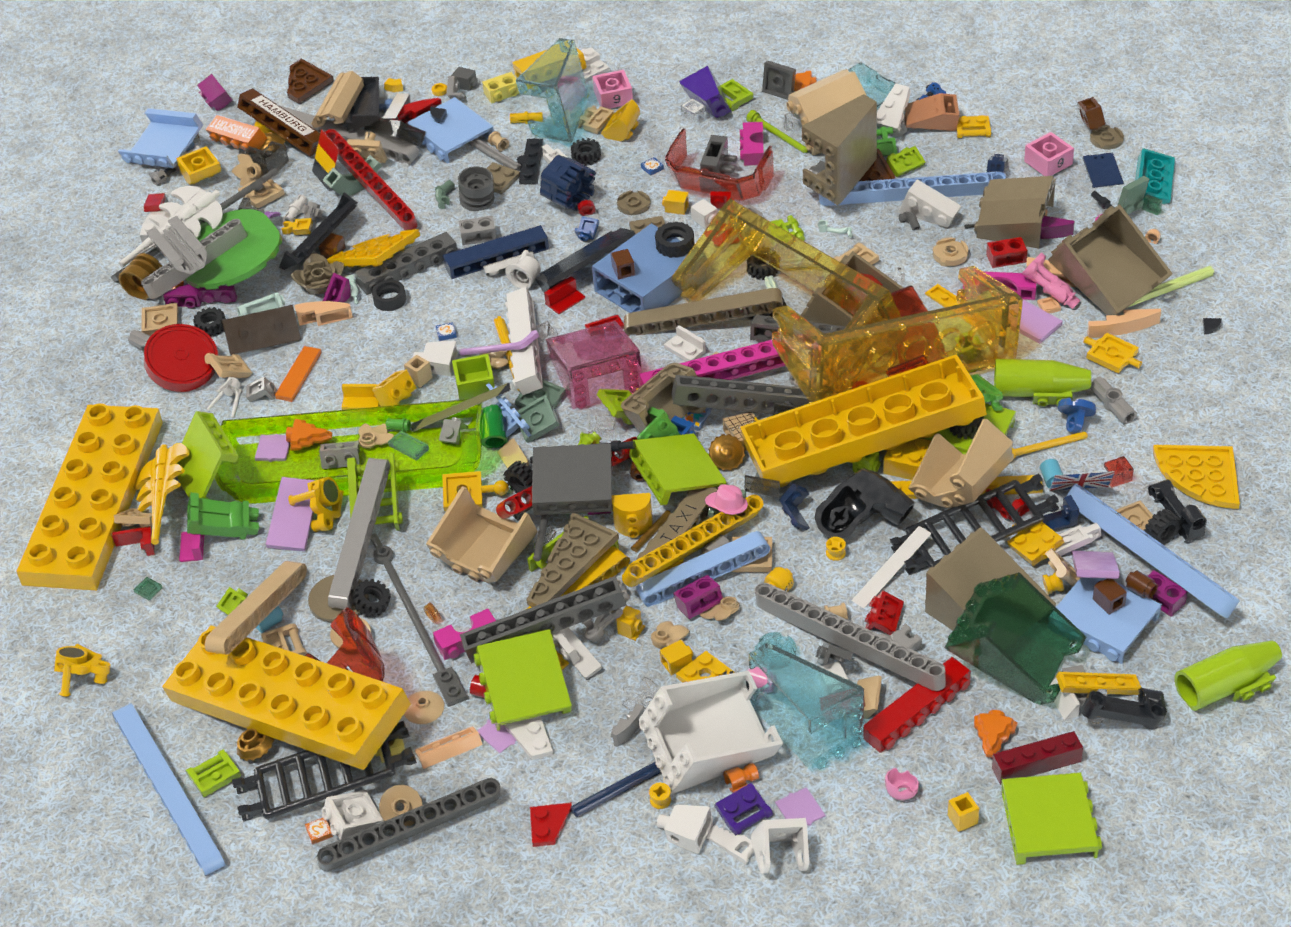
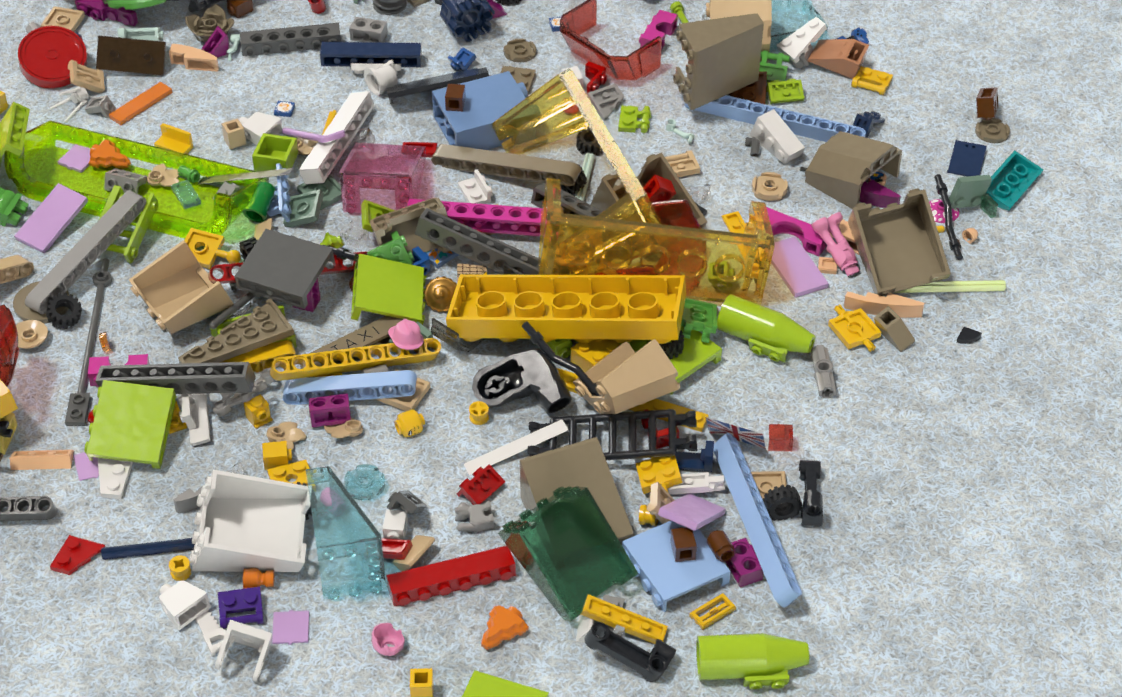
camera: 20 degrees right, 0 degrees up
black tyre [193,307,226,337] -> none
yellow piece [288,477,344,532] -> none
yellow plate [327,229,421,268] -> none
black tyre [372,280,407,311] -> none
yellow brick [372,369,417,409] -> none
tan dish [404,691,444,724] -> none
red panel [544,276,585,314] -> none
red tile [578,200,596,216] -> none
yellow brick [612,493,653,538] -> none
pearl gold bar [631,510,671,552] -> none
black tyre [655,221,695,258] -> none
yellow brick [662,190,689,215] -> none
dark grey piece [700,135,737,191] -> none
light grey beam [755,583,946,691] -> none
dark blue bracket [779,483,810,530] -> none
tan bush [824,602,848,620] -> none
red brick [986,237,1028,268] -> none
dark red brick [992,731,1083,785] -> none
yellow piece [1011,432,1088,462] -> none
bright pink brick [1024,132,1074,176] -> none
medium azure brick [1040,459,1063,488] -> none
blue tile [1058,398,1096,434] -> none
yellow plate [1153,445,1240,509] -> none
none -> black bar [522,321,600,396]
none -> yellow tile [689,593,736,630]
none -> dark tan slope [874,306,915,352]

